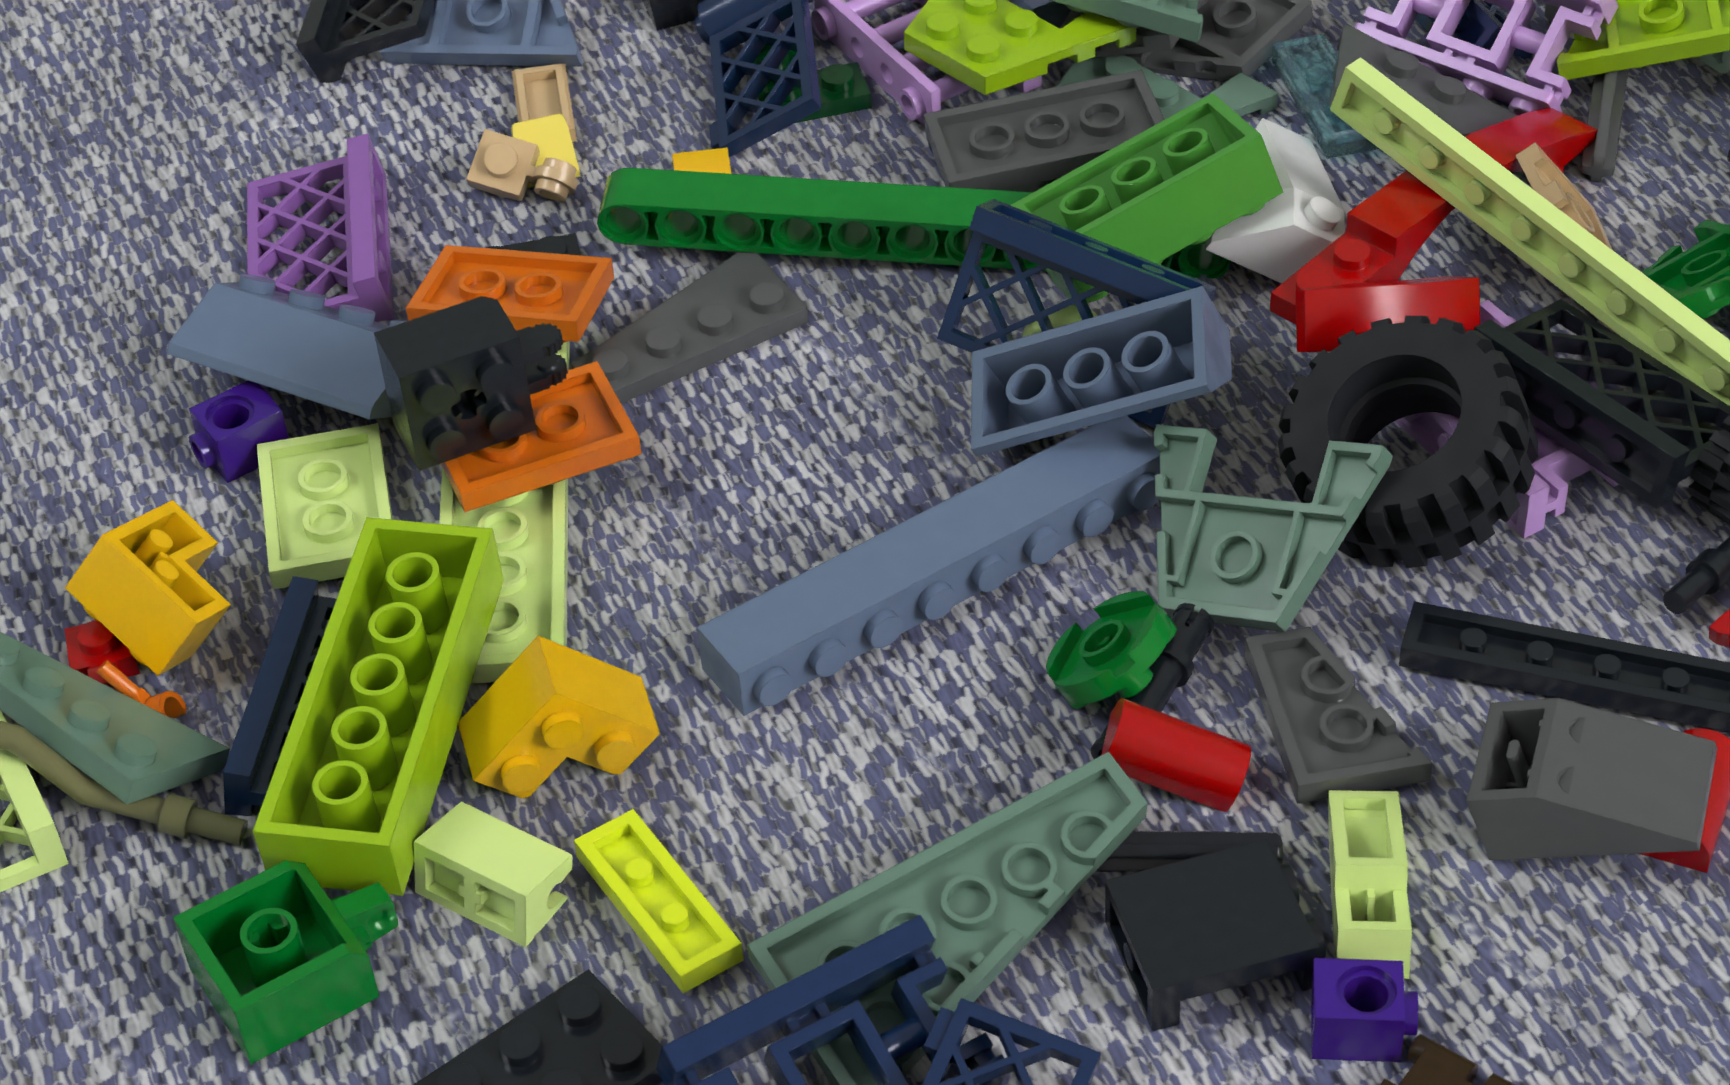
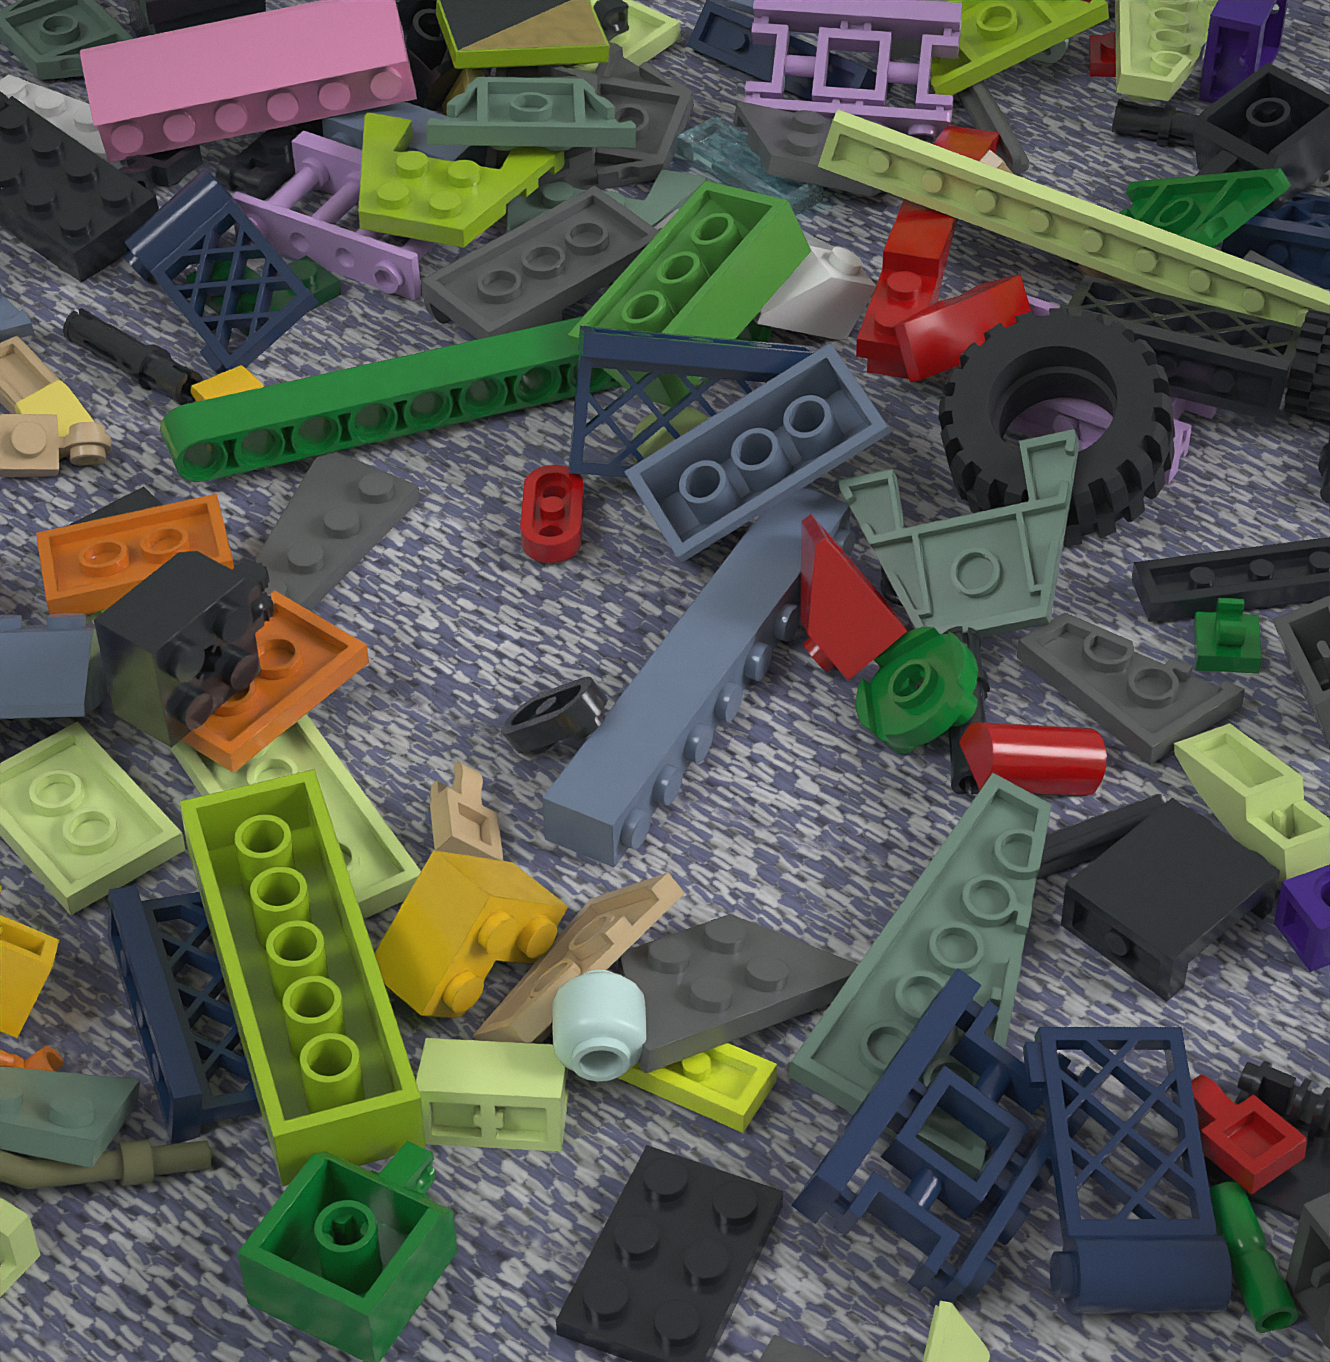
camera: 30 degrees left, 0 degrees up
none -> black pin [63,308,203,405]
none -> tan plate [430,761,503,861]
none -> tan wing [473,872,685,1044]
none -> black plate [501,676,608,754]
none -> red plate [520,465,584,563]
none -> light aqua head [552,970,646,1082]
none -> dark grey wing [617,914,859,1073]
none -> red slope [801,513,907,681]
none -> green tile [1193,598,1262,674]

